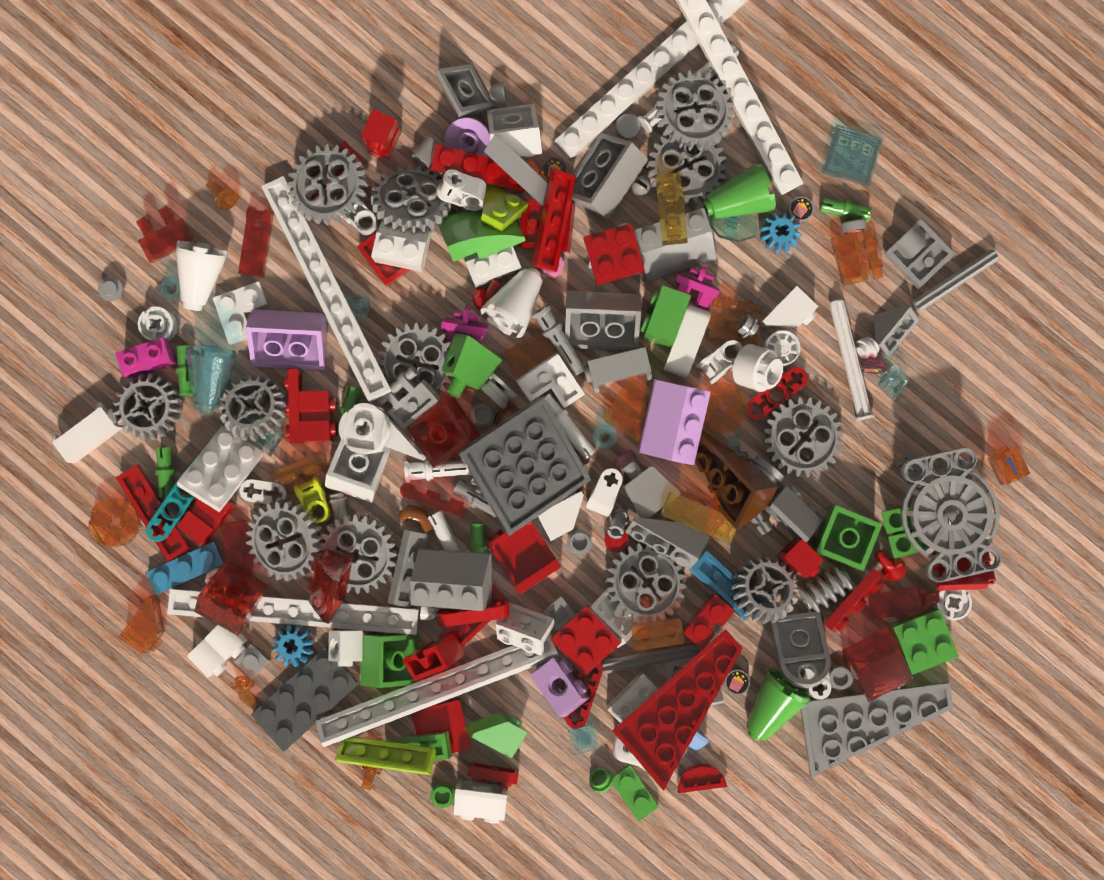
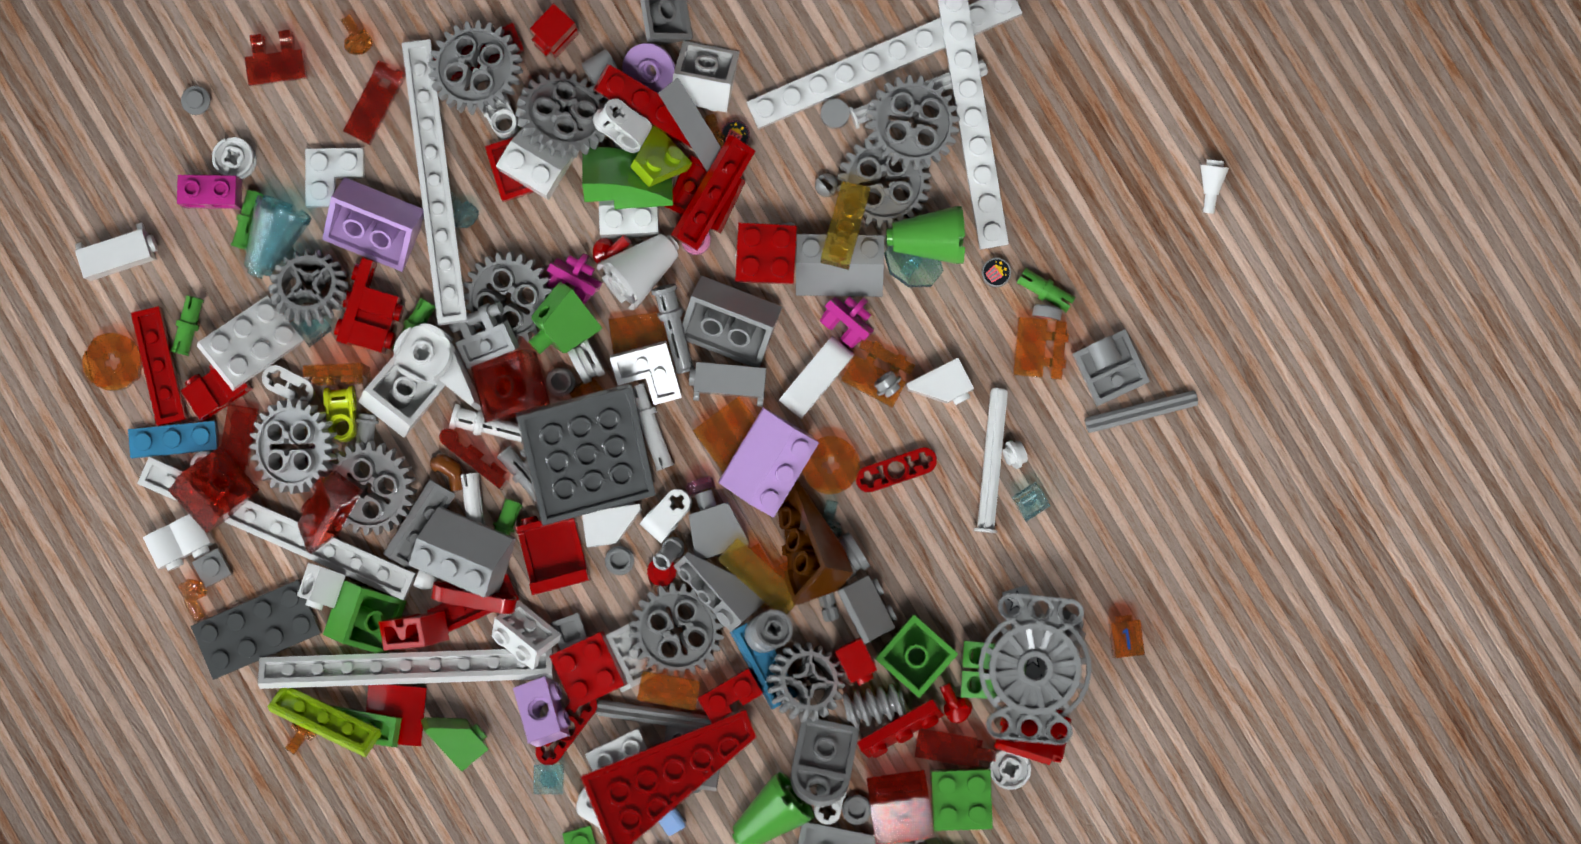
camera: 20 degrees right, 0 degrees up
light grey gear [113,374,182,441] -> none
clear orange slope [118,595,164,655] -> none
teal beam [146,457,197,542] -> none
clear light blue plate [160,277,180,302] -> none
white cone [176,240,228,311] -> none
dark azure gear [271,624,314,667] -> none
bright green plate [430,782,455,808] -> none
white slope [454,779,508,823] -> none
red plate [467,762,519,787] -> none
light grey hinge [489,82,508,103] -> none
light grey slope [571,133,648,220] -> none
bright green plate [589,768,614,793] -> none
clear light blue plate [592,425,617,449] -> none
bright green brick [640,286,691,349] -> none
white piece [696,340,743,385] -> none
tile [724,669,750,695] -> none
white piece [733,344,783,392] -> none
dark azure gear [759,211,802,254] -> none
light grey gear [762,397,844,478] -> none
white wheel [763,330,800,367] -> none
clear light blue tile [821,124,883,187] -> none
clear pink tile [861,358,886,374] -> none
light grey slope [874,305,919,358] -> none
none -> light grey wheel [745,610,792,653]
none -> white cone [1200,159,1229,214]

